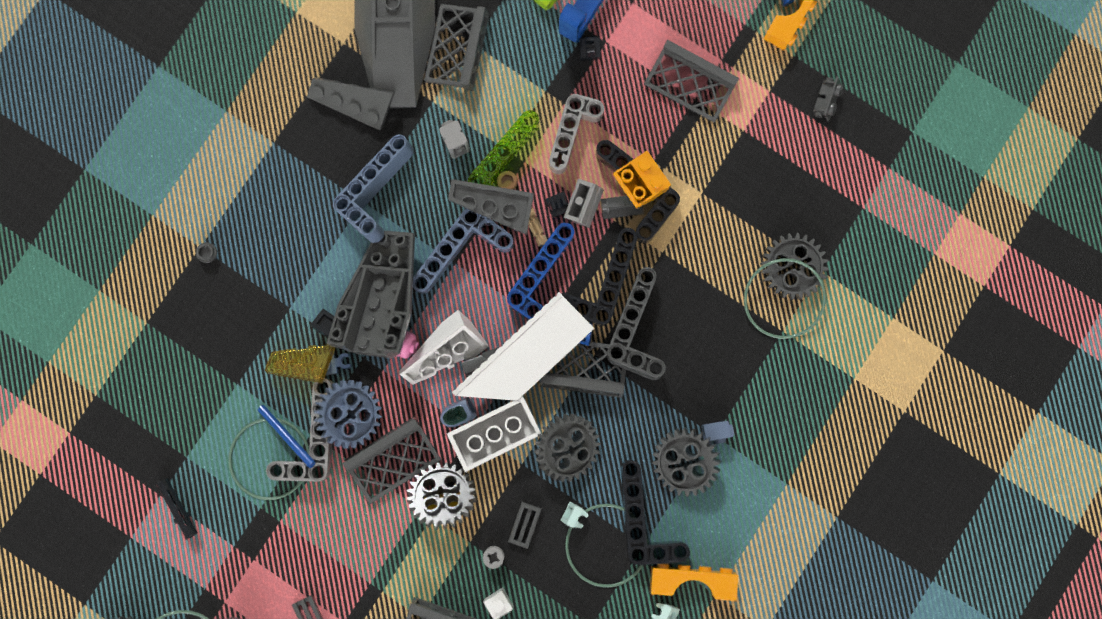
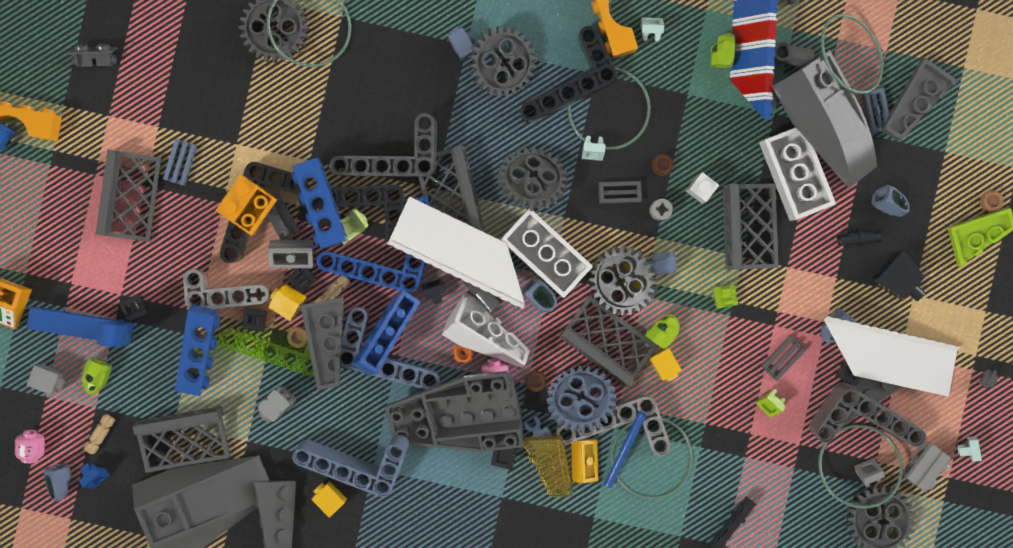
camera: 110 degrees left, 5 degrees up
none -> sand blue tile [163,139,197,186]
none -> blue brick [174,305,221,396]
none -> black tile [242,308,268,332]
none -> yellow brick [269,284,307,321]
none -> blue brick [291,158,349,249]
none -> yellow brick [311,481,347,518]
none -> yellowish green bracket [342,209,369,245]
none -> blue brick [352,290,420,376]
none -> black tile [422,278,446,305]
none -> orange plate [453,345,474,363]
none -> reddish brown plate [525,370,546,392]
none -> yellow slope [571,439,598,483]
none -> lime rock [645,314,680,350]
none -> sand blue rock [646,252,677,274]
none -> yellow brick [649,347,682,382]
none -> reddish brown plate [652,154,673,176]
none -> lime tile [712,284,738,309]
none -> lime tile [756,389,786,418]

